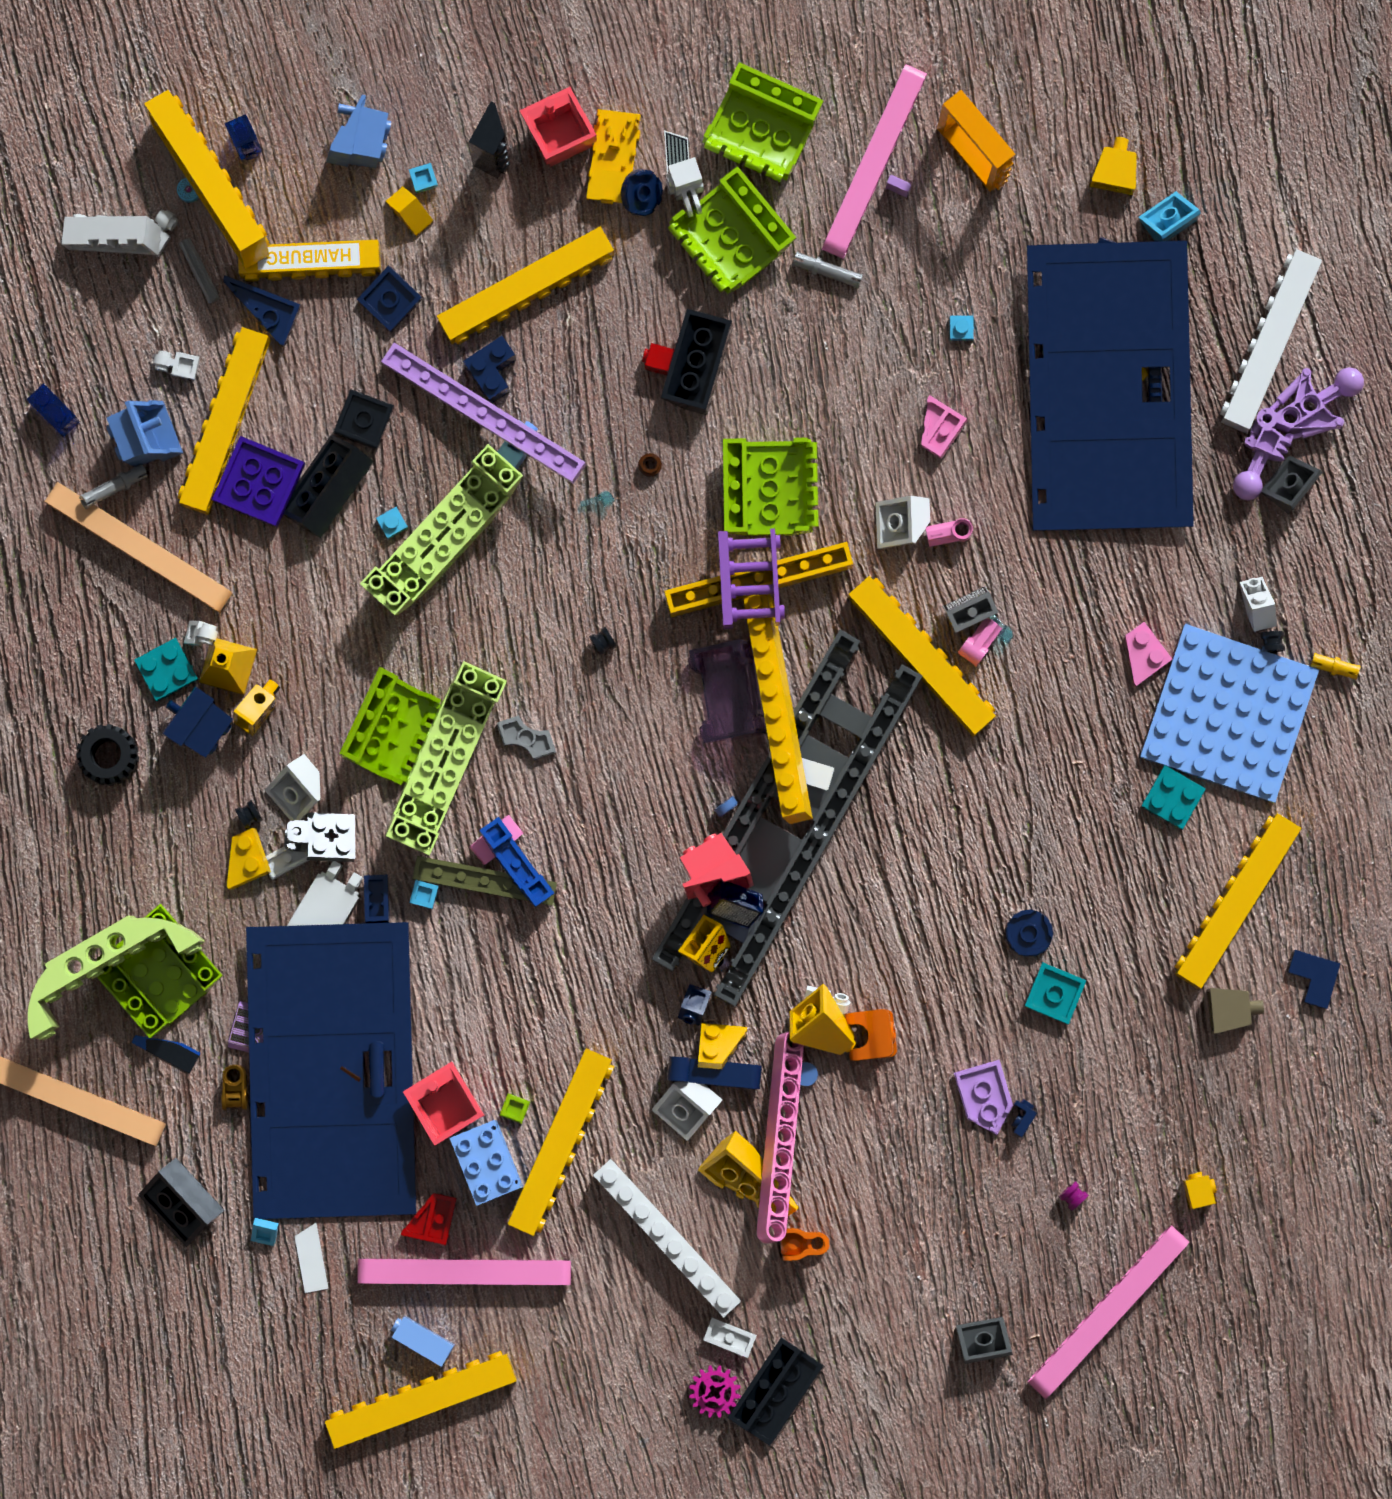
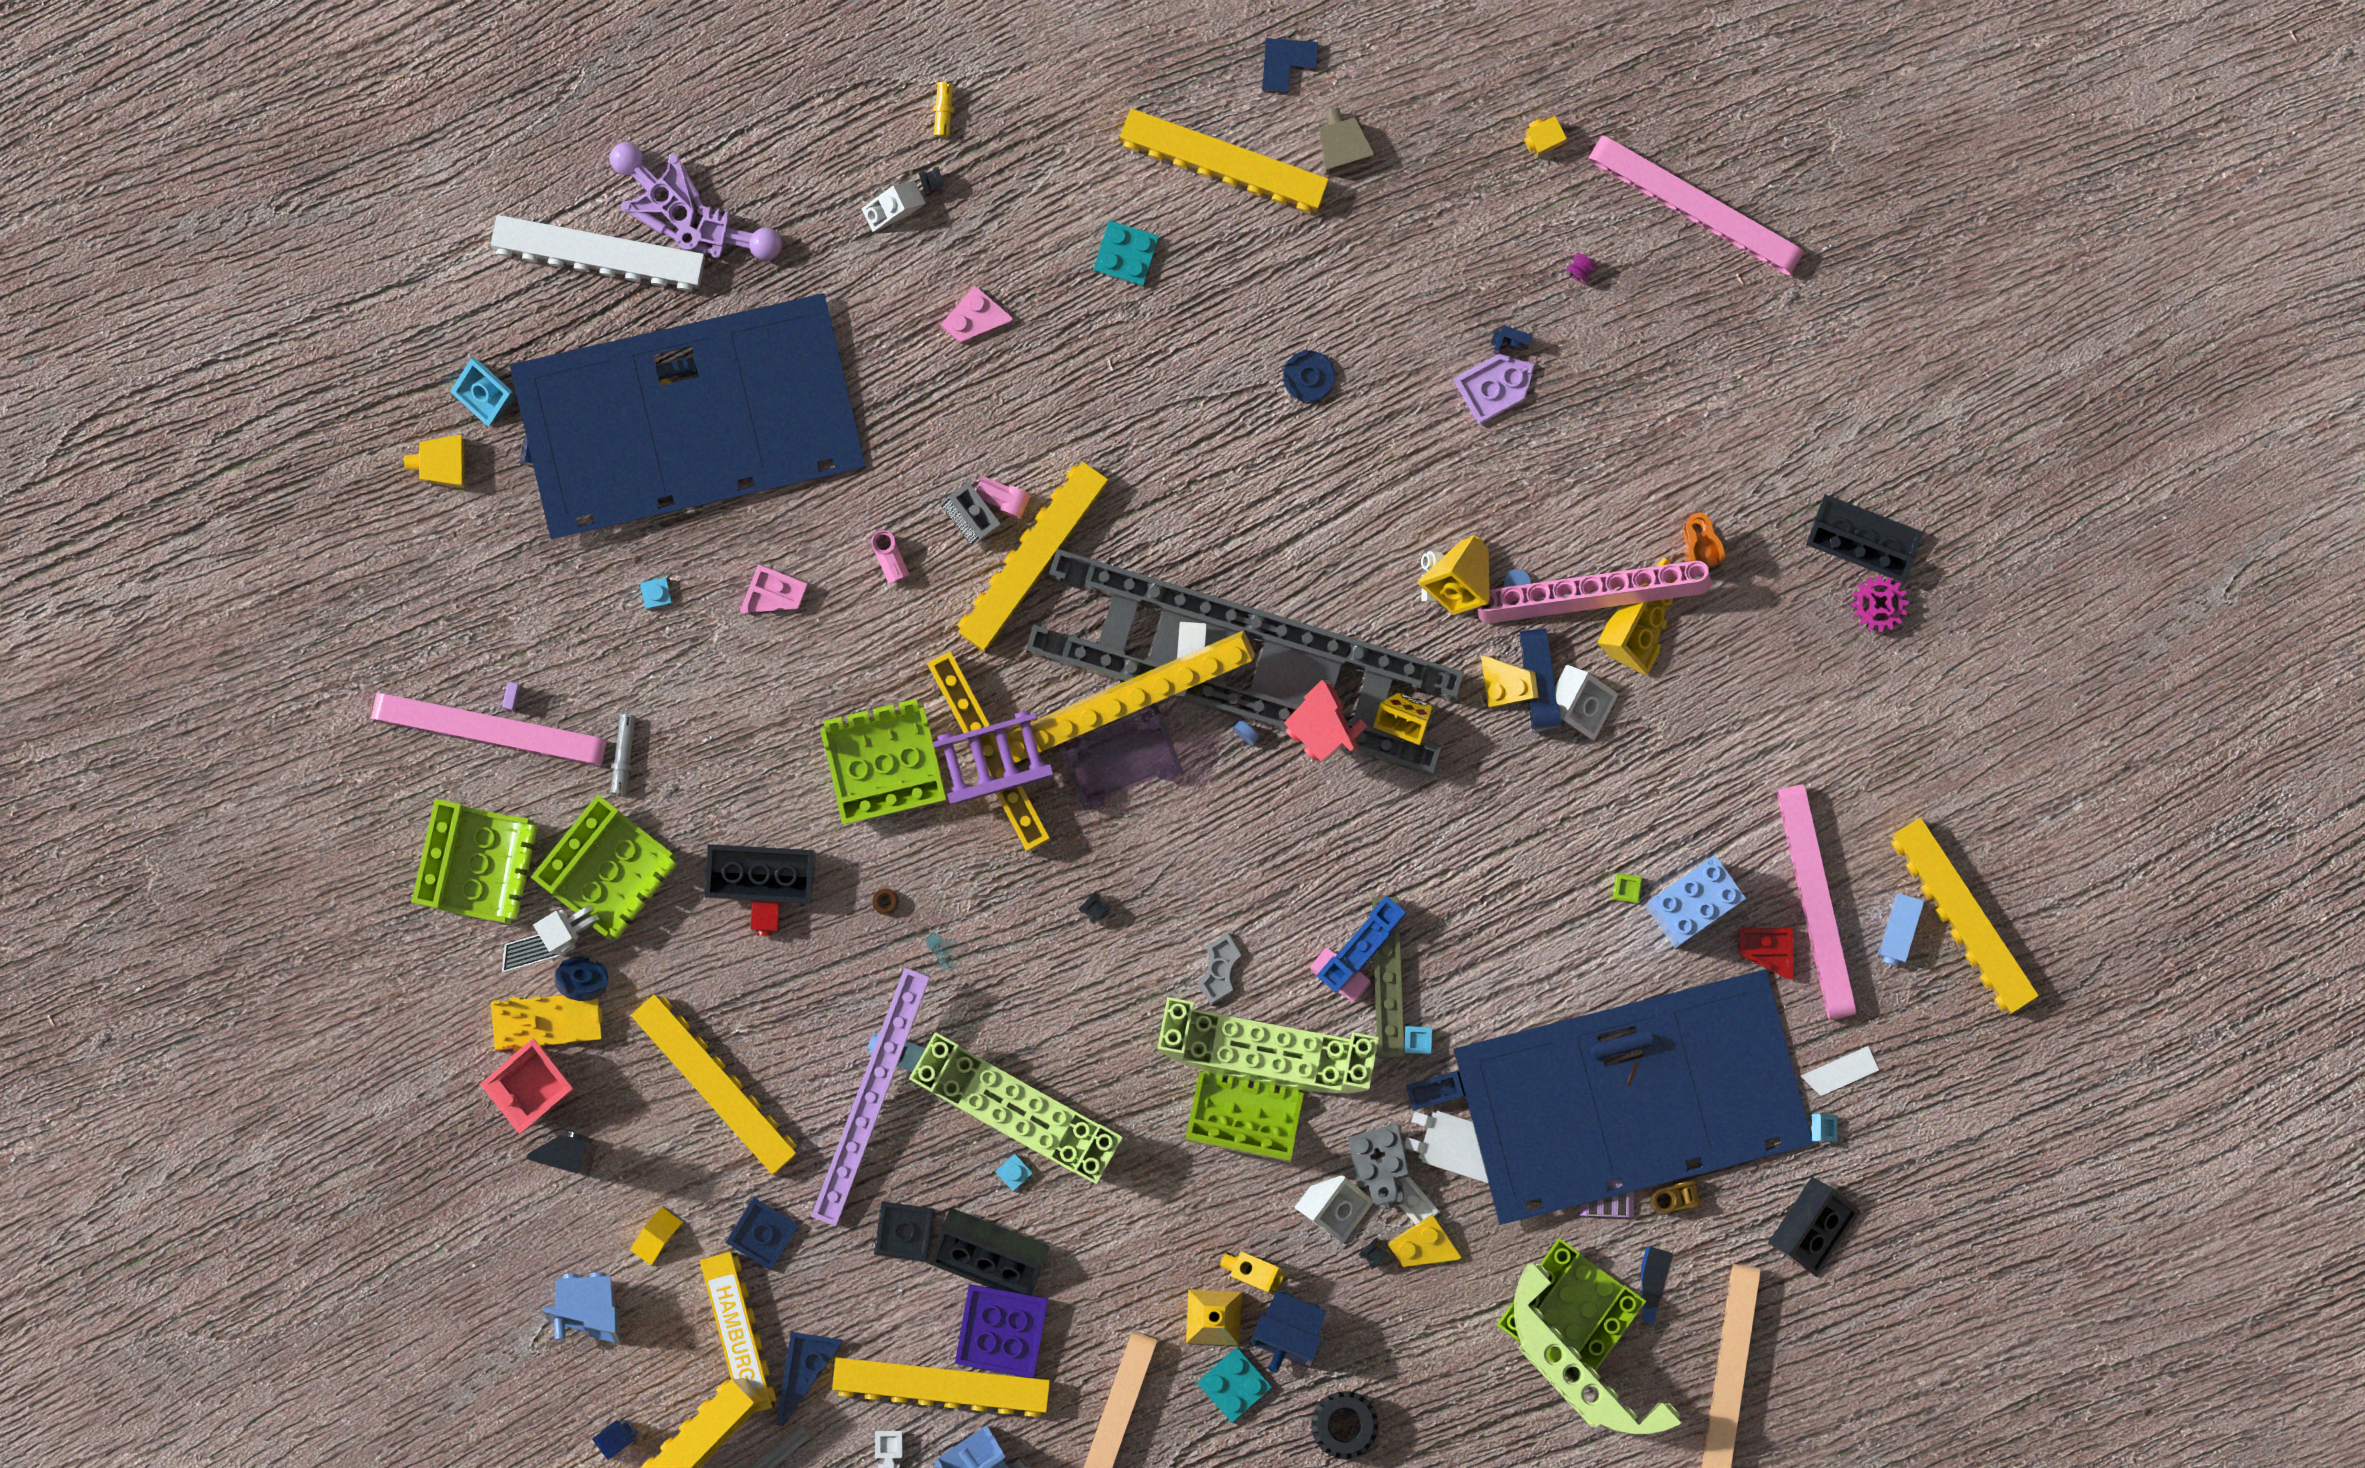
camera: 100 degrees left, 0 degrees up
white plate [184,621,218,646] -> none
coral piece [403,1061,485,1146] -> none
medium azure plate [409,163,438,194] -> none
dark blue brick [463,336,516,404] -> none
yellow brick [508,1048,615,1236] -> none
white brick [593,1159,741,1318] -> none
dark blue bracket [678,984,712,1026] -> none
white plate [703,1318,757,1358] -> none
brick [707,879,763,928] -> none
orange piece [845,1009,897,1061] -> none
white slope [876,496,930,549] -> none
light orange window [937,90,1016,192] -> none
dark grey slope [956,1317,1013,1364] -> none
clear light blue hand [989,615,1013,643] -> none
teal plate [1024,962,1087,1025] -> none
light blue plate [1140,624,1319,803] -> none
dark grey slope [1261,455,1323,514] -> none

